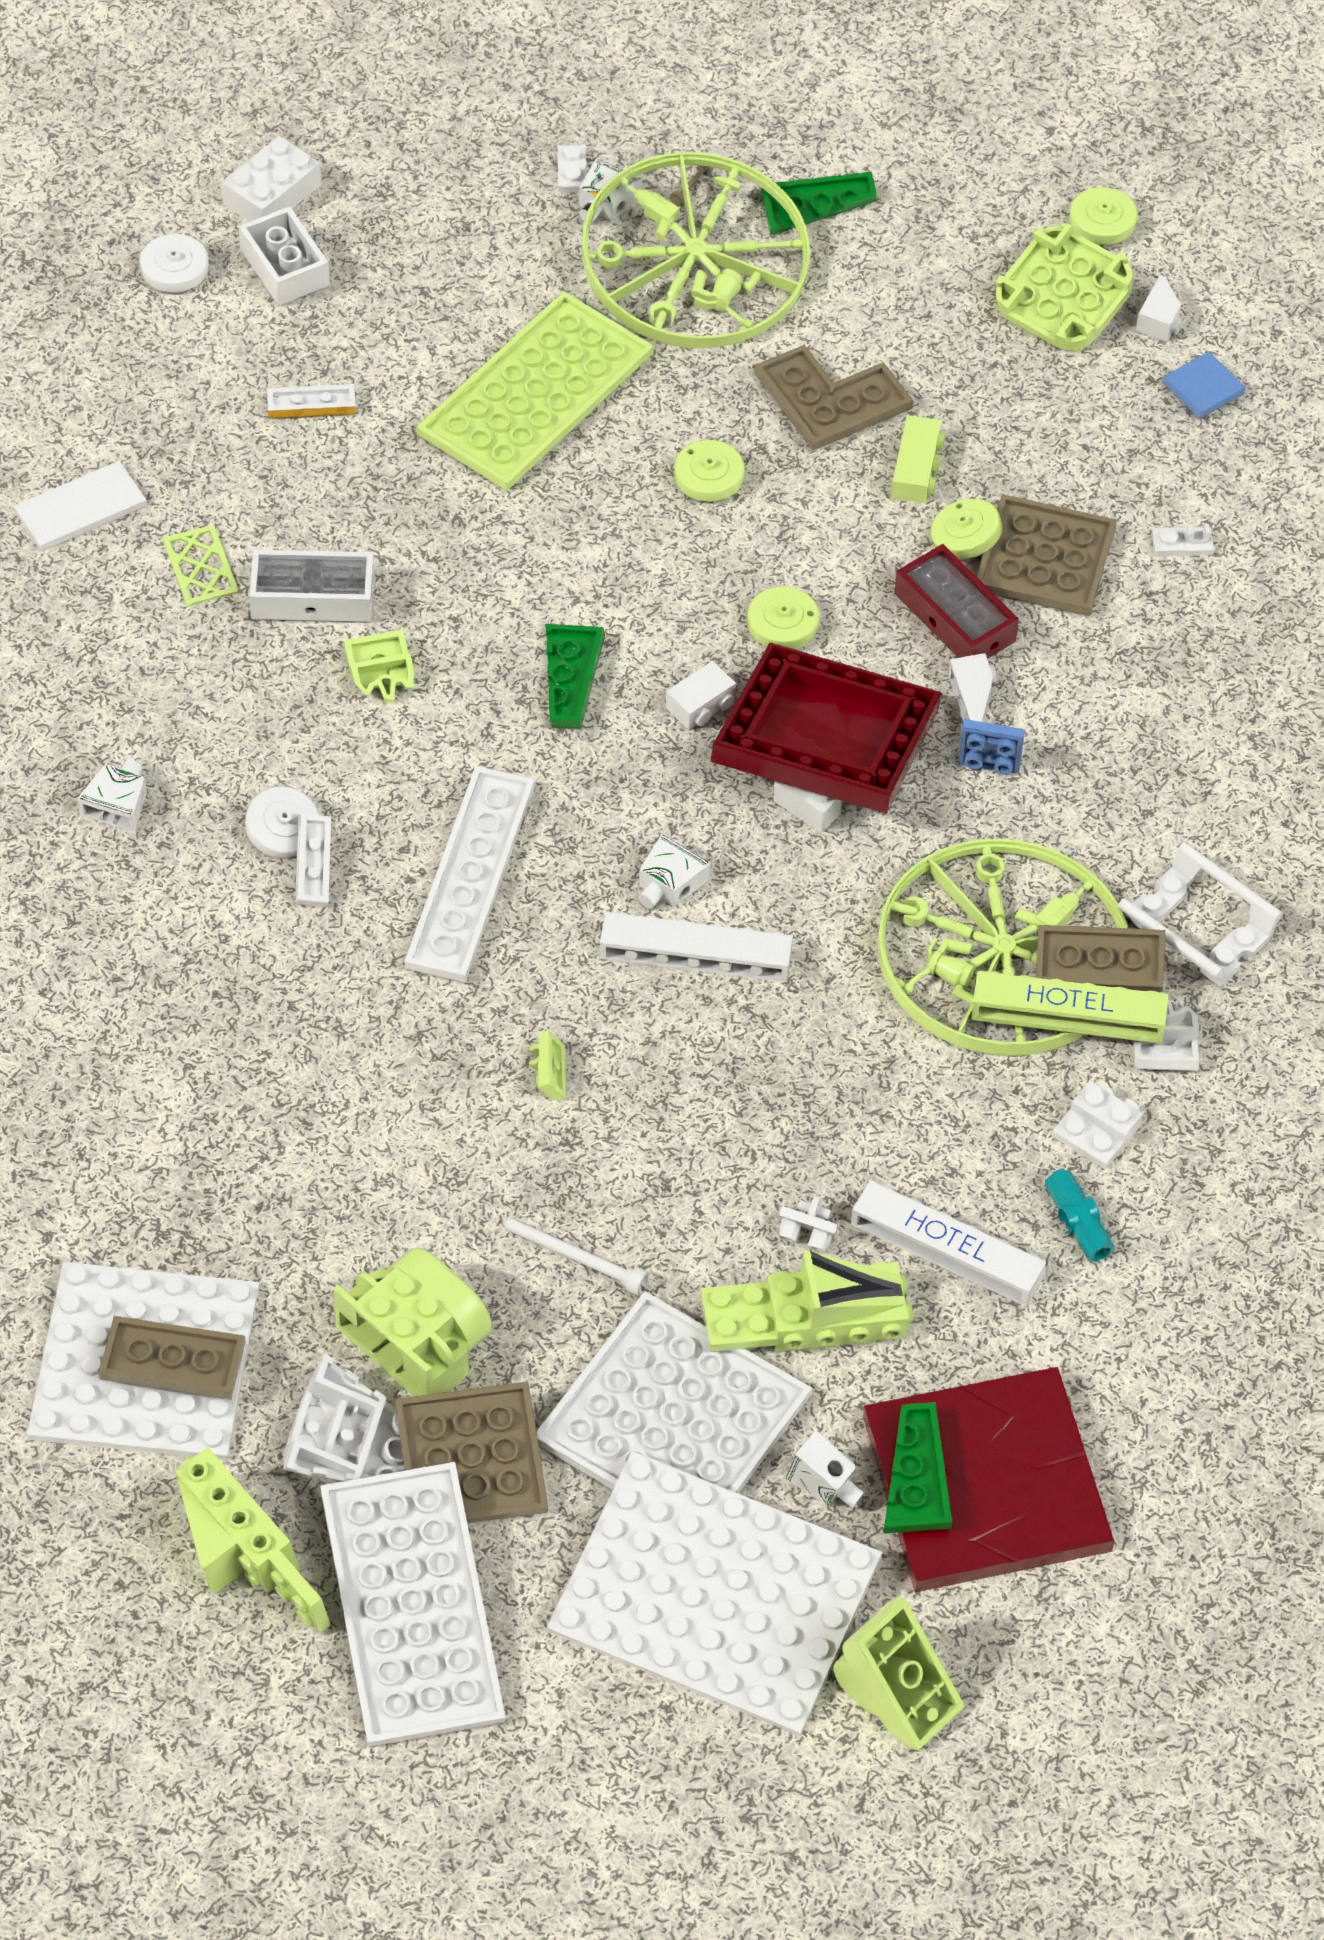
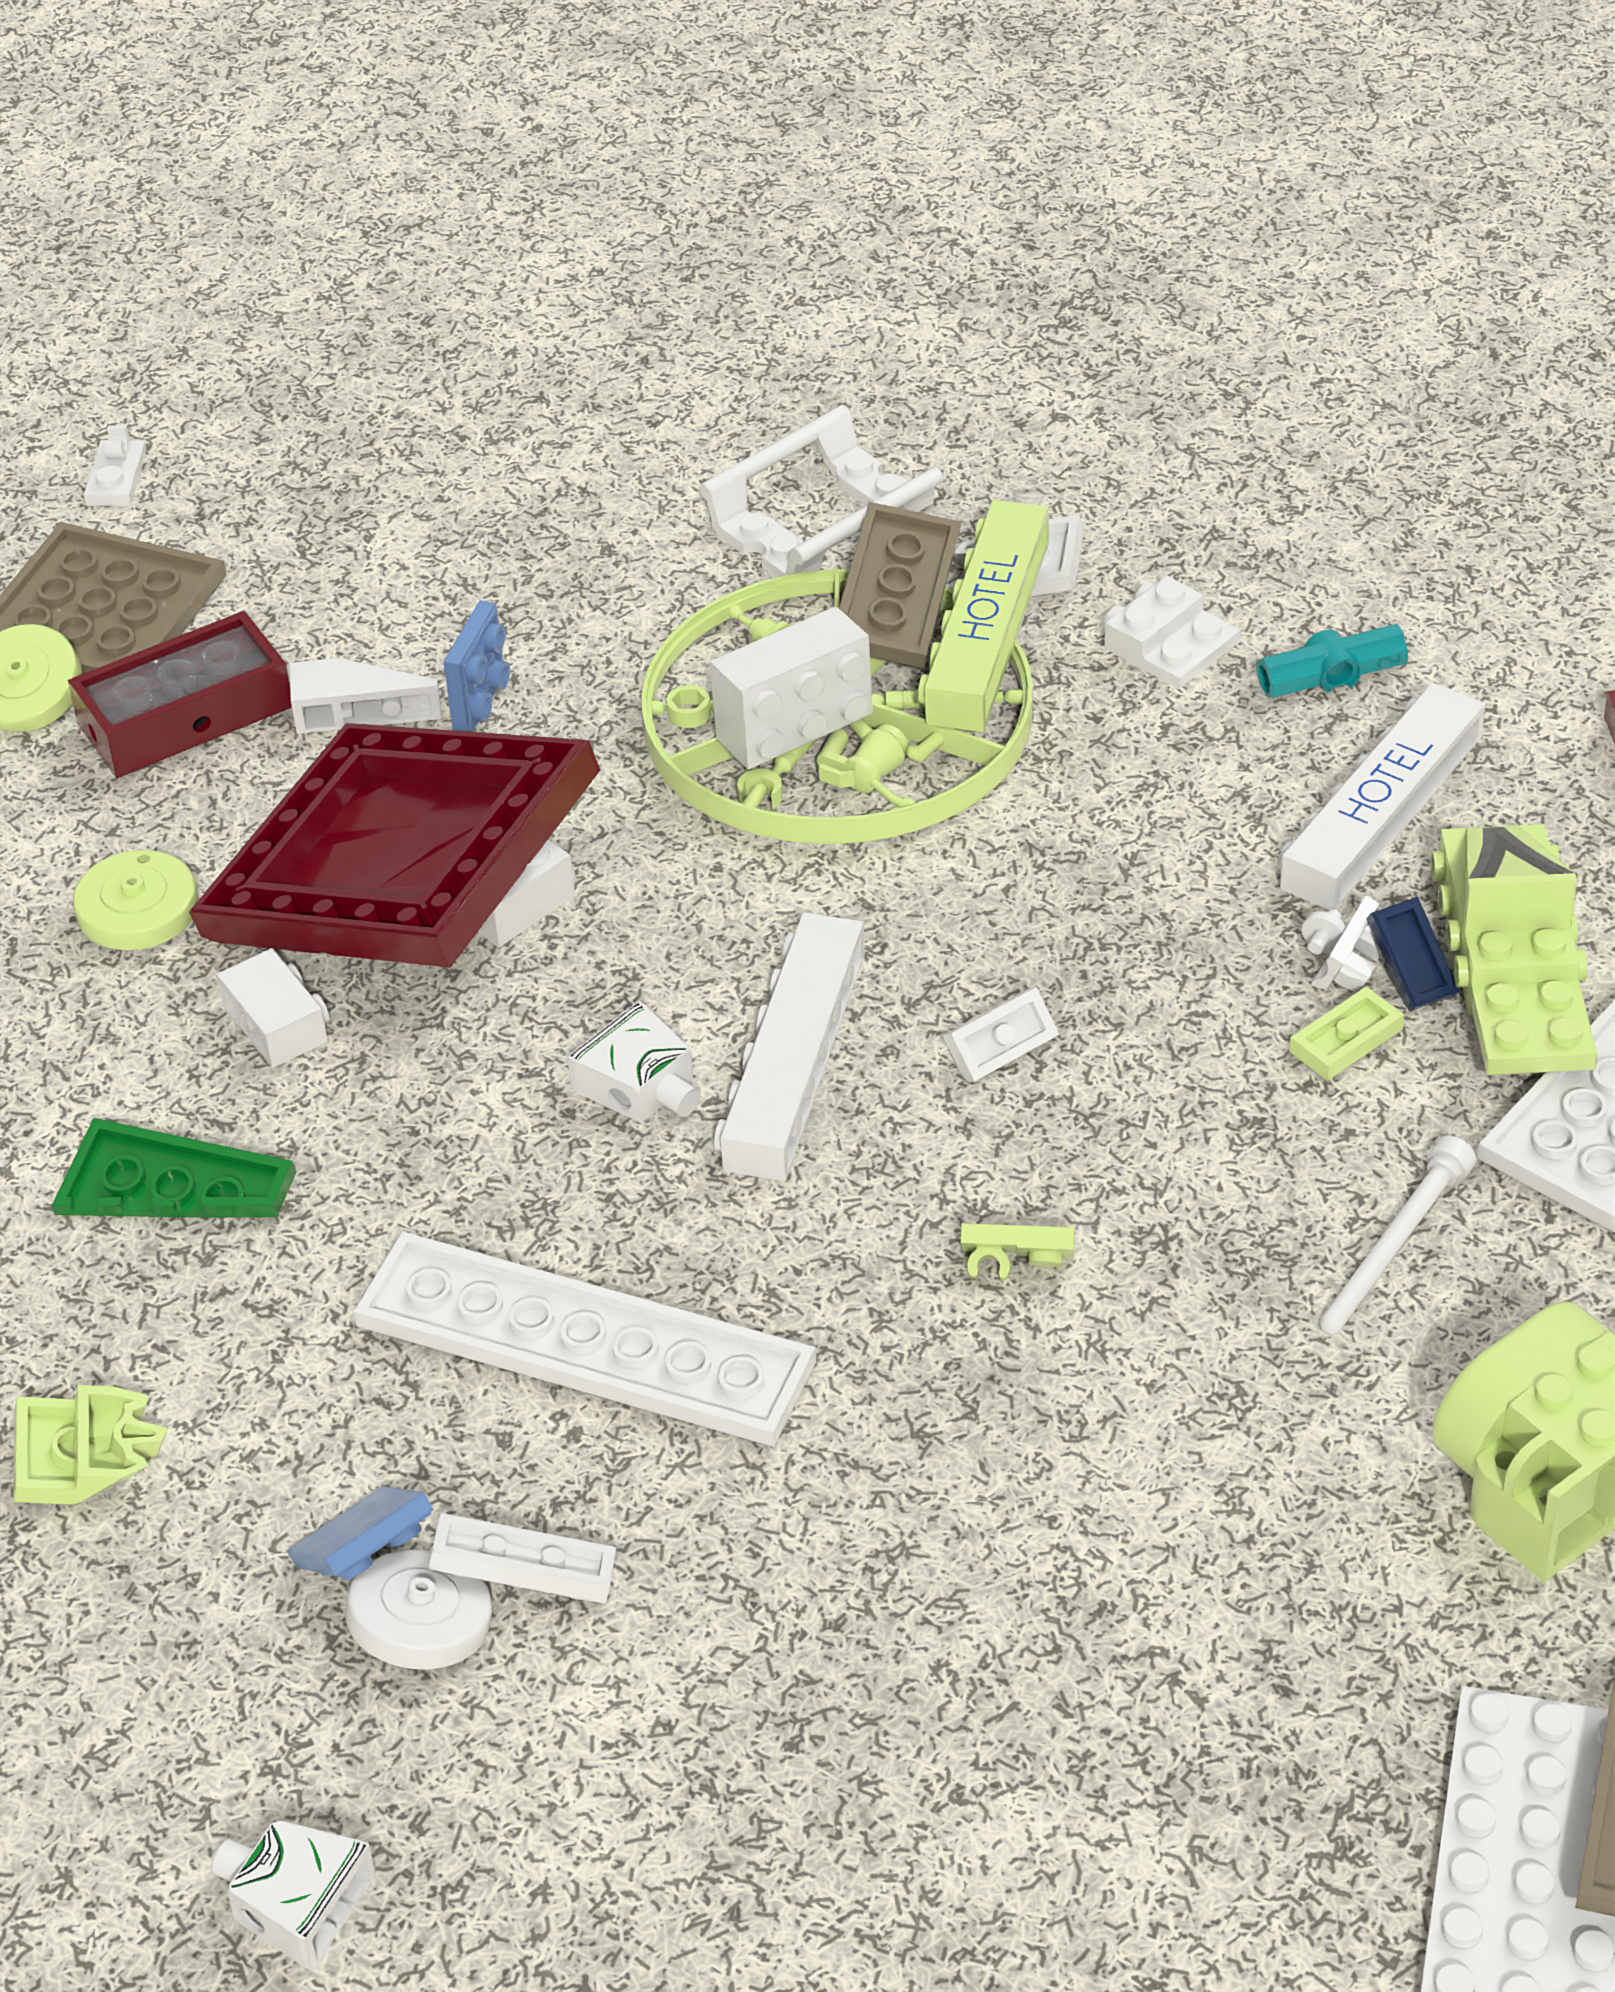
camera: 80 degrees left, 10 degrees down
none -> medium blue tile [286,1486,434,1580]
none -> white brick [710,606,873,770]
none -> white plate [942,987,1059,1083]
none -> yellowish green plate [1289,986,1405,1081]
none -> dark blue tile [1366,896,1460,1012]

